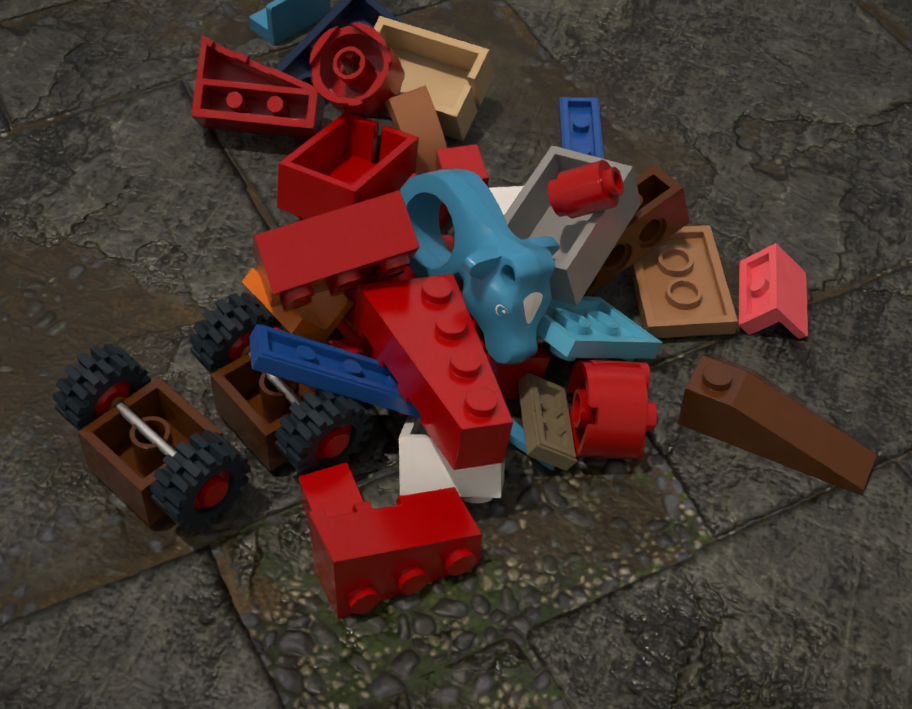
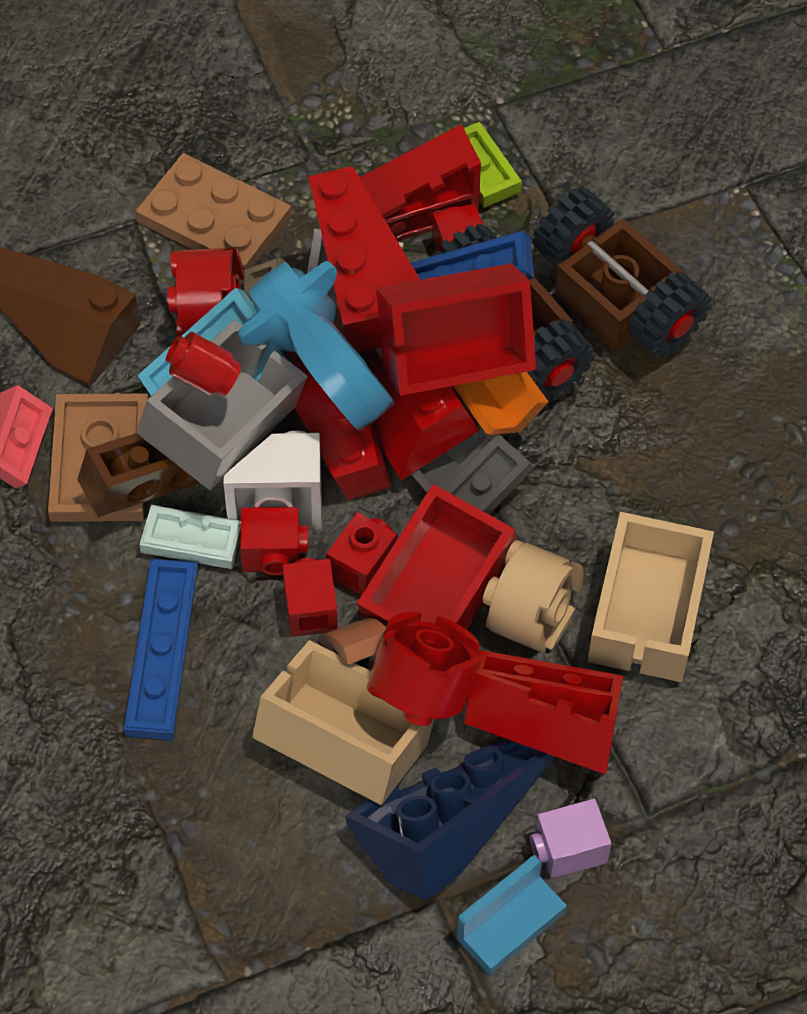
camera: 175 degrees left, 10 degrees up
none -> medium nougat plate [135,153,292,272]
none -> lime plate [464,122,522,208]
none -> tan brick [483,540,584,653]
none -> lavender brick [530,798,612,879]
none -> tan piece [587,512,714,682]

